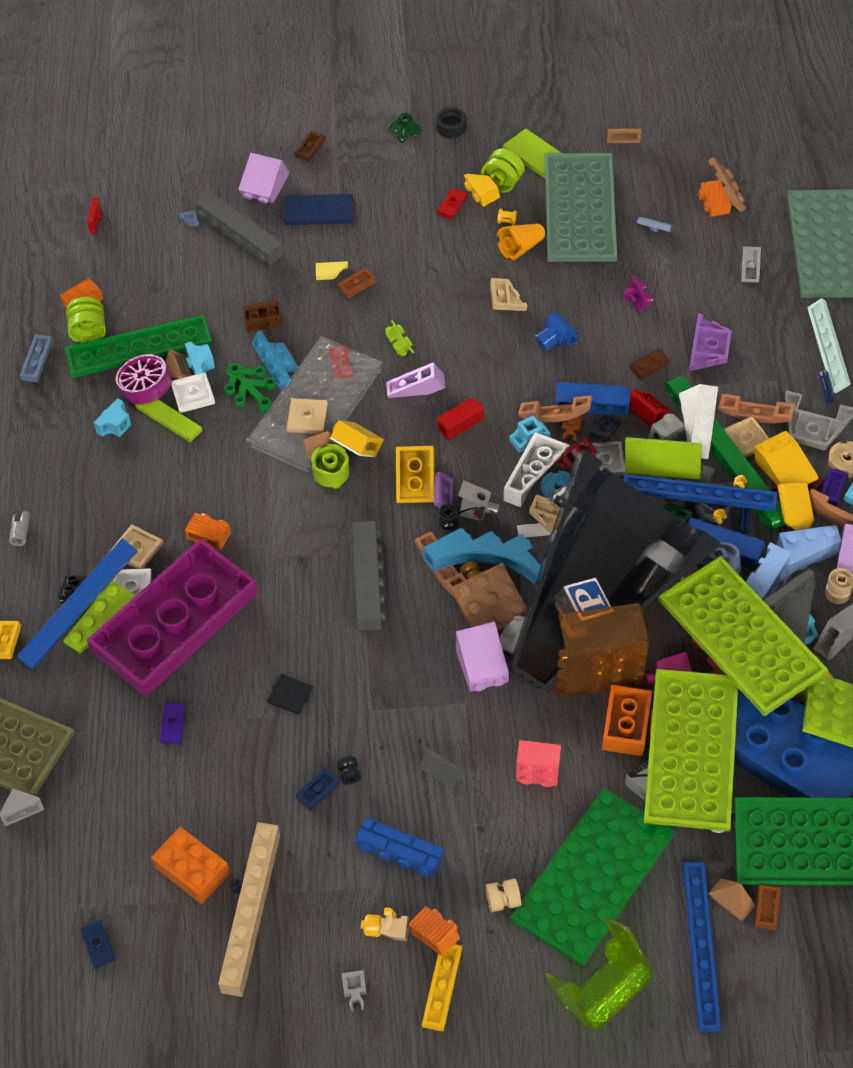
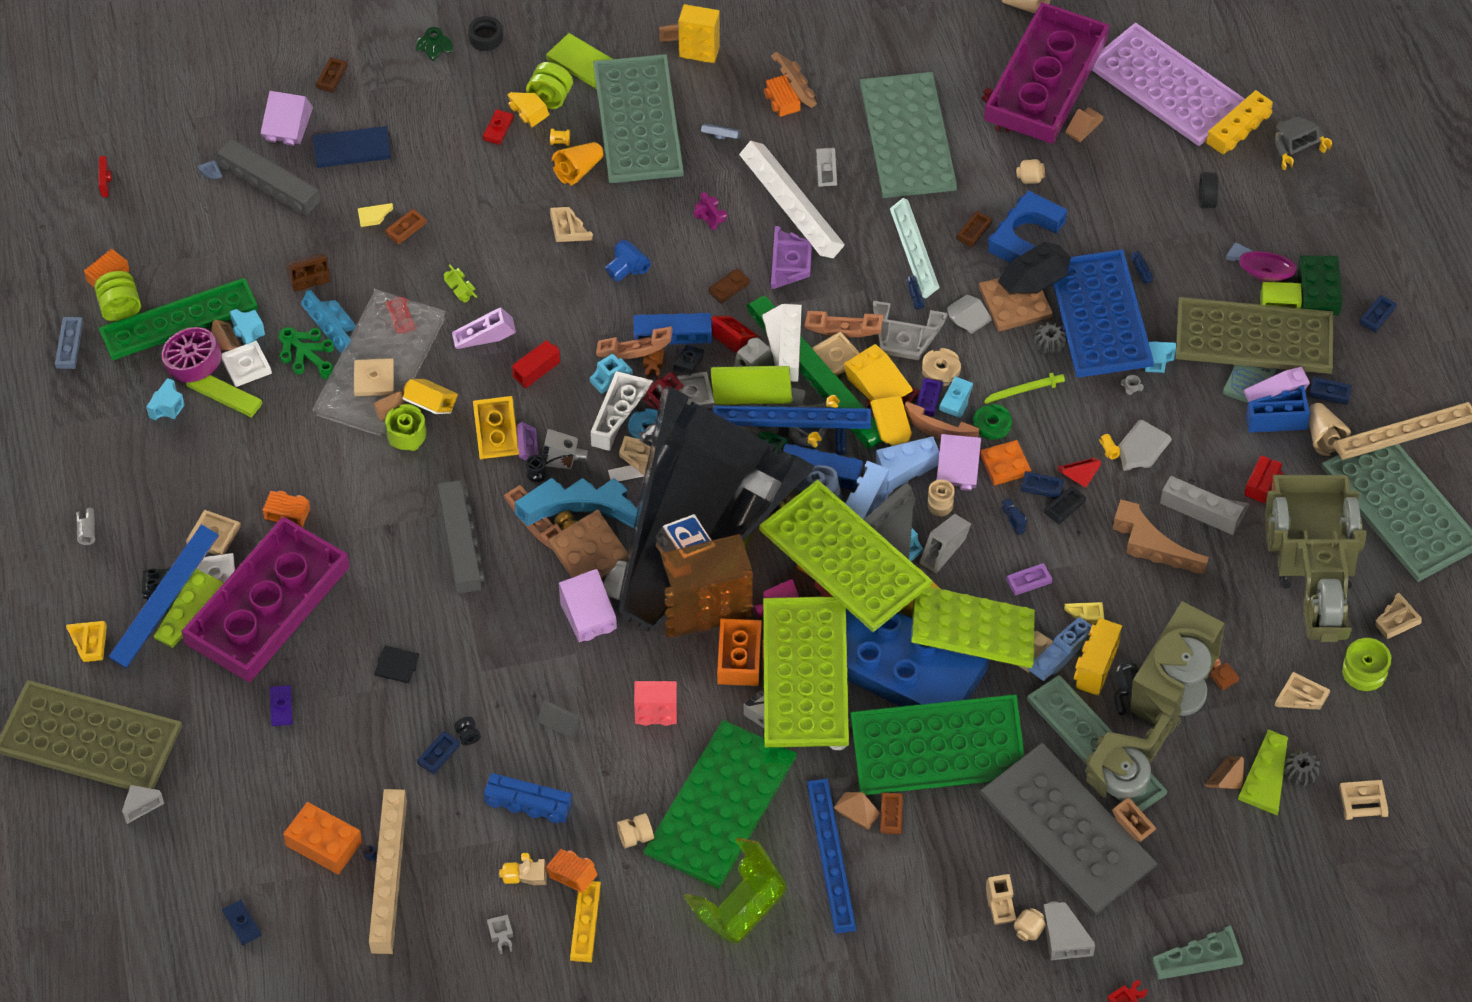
camera: 10 degrees left, 0 degrees up
none -> yellow brick [678,4,720,63]
none -> white brick [739,141,845,258]

